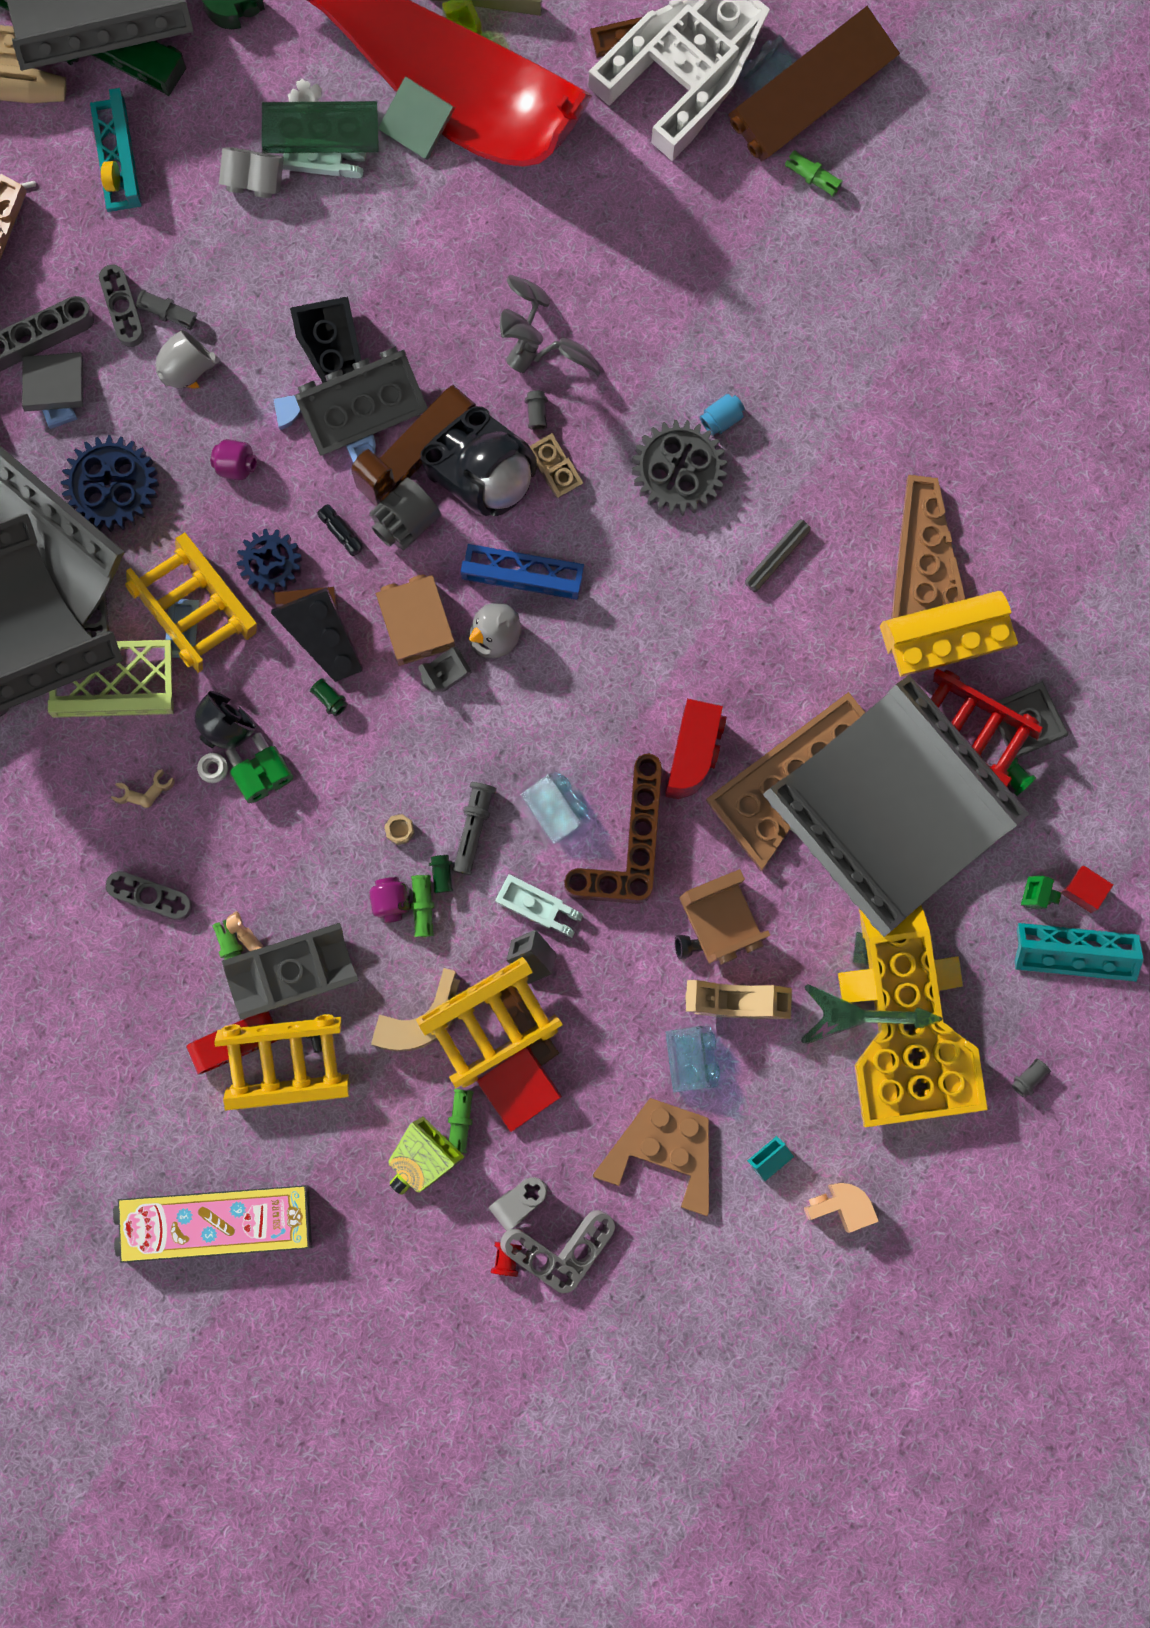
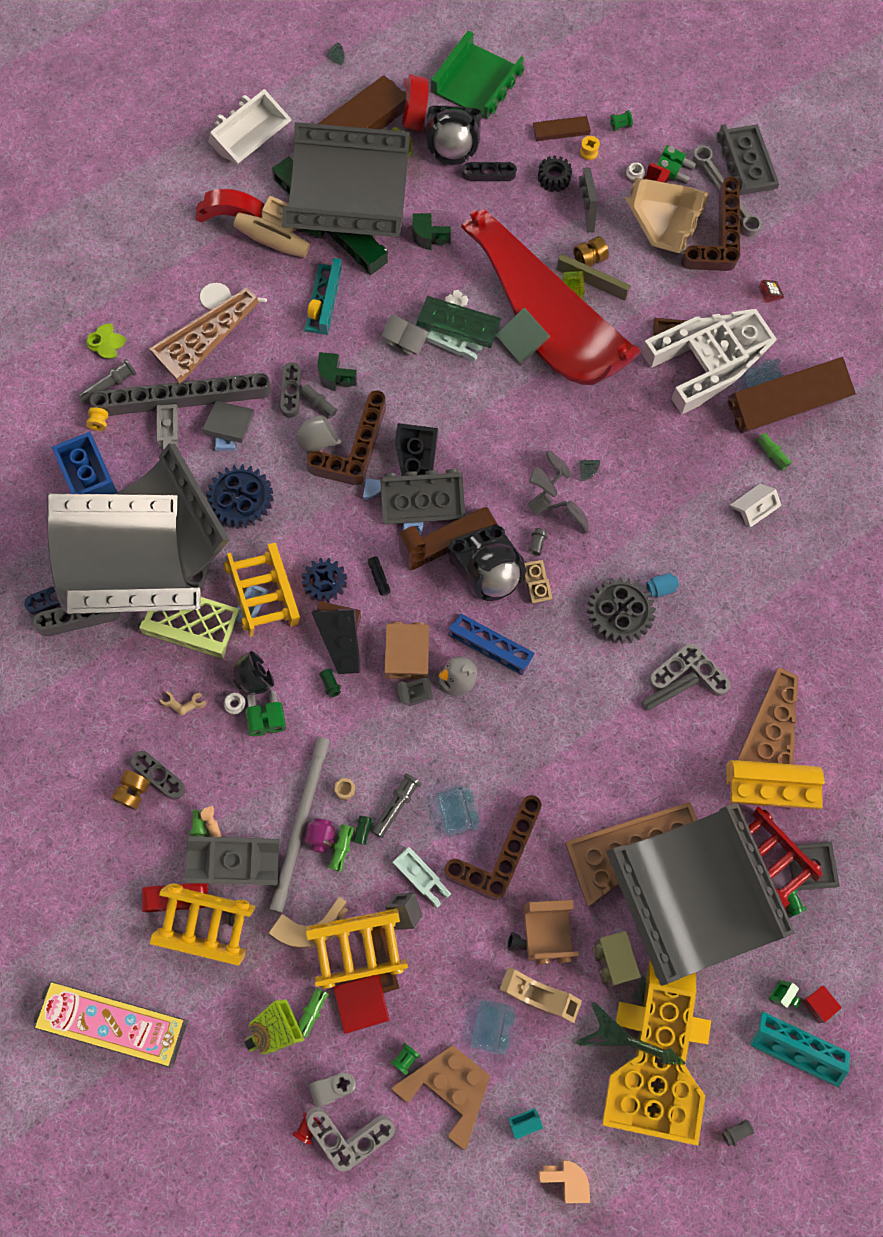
camera: 20 degrees right, 10 degrees down
magenta head [210,439,257,480] -> none
dark grey gear [369,478,442,551] -> none
red brick [665,698,727,799] -> none
none -> pearl gold wheel [110,770,151,810]
none -> light grey piece [269,737,330,913]
none -> reddish brown beam [307,390,386,485]
none -> dark green brick [317,352,357,391]
none -> green bush [390,1042,421,1076]
none -> clear green tile [579,460,600,481]
none -> olive brick [592,931,641,988]
none -> light grey beam [649,644,730,696]
none -> white panel [730,484,782,527]

